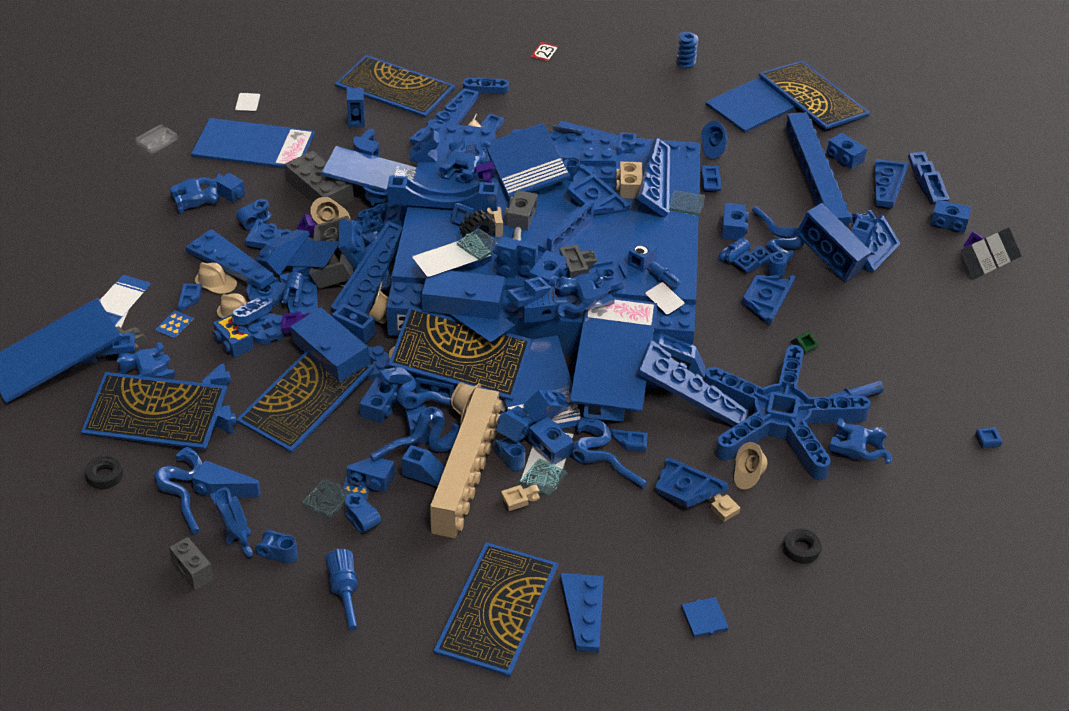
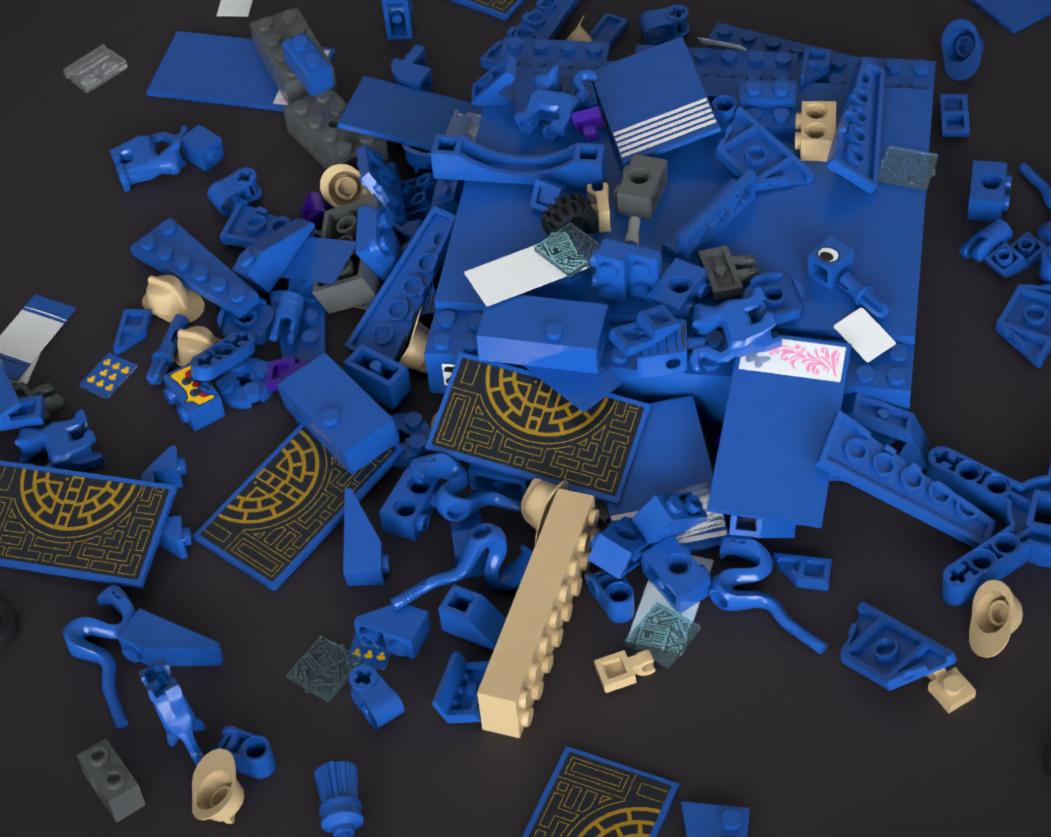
camera: 10 degrees right, 5 degrees up
none -> blue axle [146,314,189,385]
none -> tan piece [192,748,245,824]
none -> dark grey brick [249,7,338,105]
none -> blue brick [282,32,334,96]
none -> blue slope [343,488,390,586]
none -> blue wing [356,144,407,225]
none -> blue bracket [432,652,489,724]
none -> blue piece [639,5,690,45]

